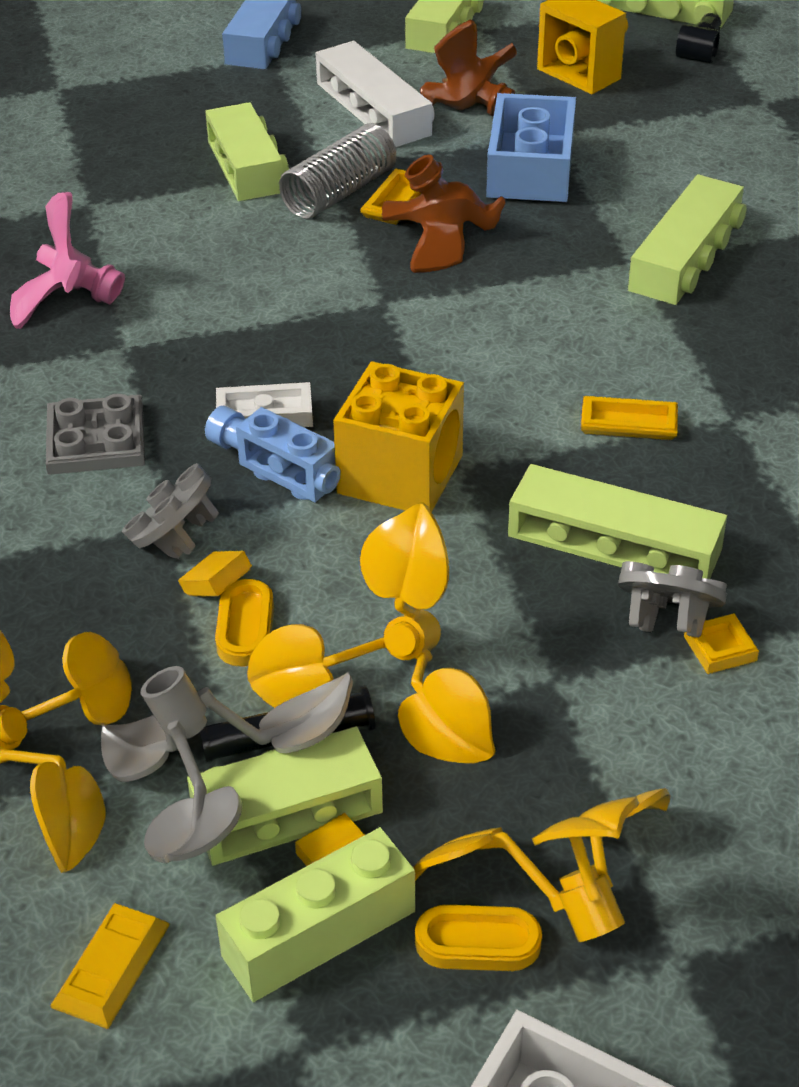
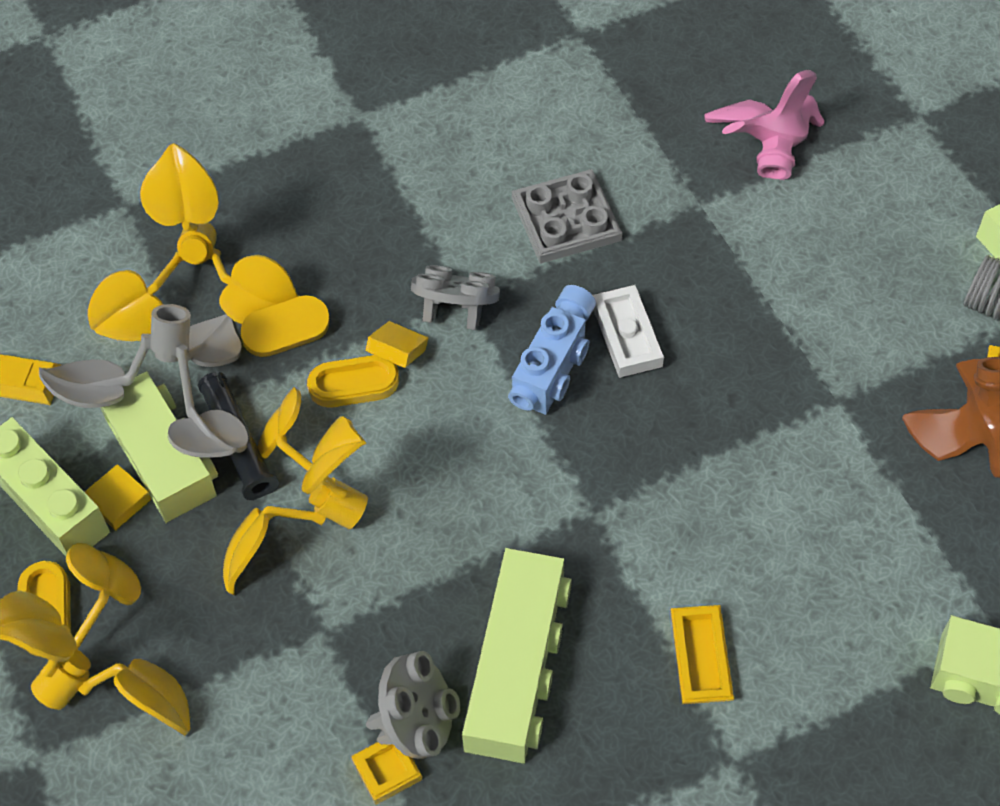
camera: 80 degrees right, 15 degrees up
yellow brick [333,361,464,512] -> none
none -> yellow tile [241,295,329,357]

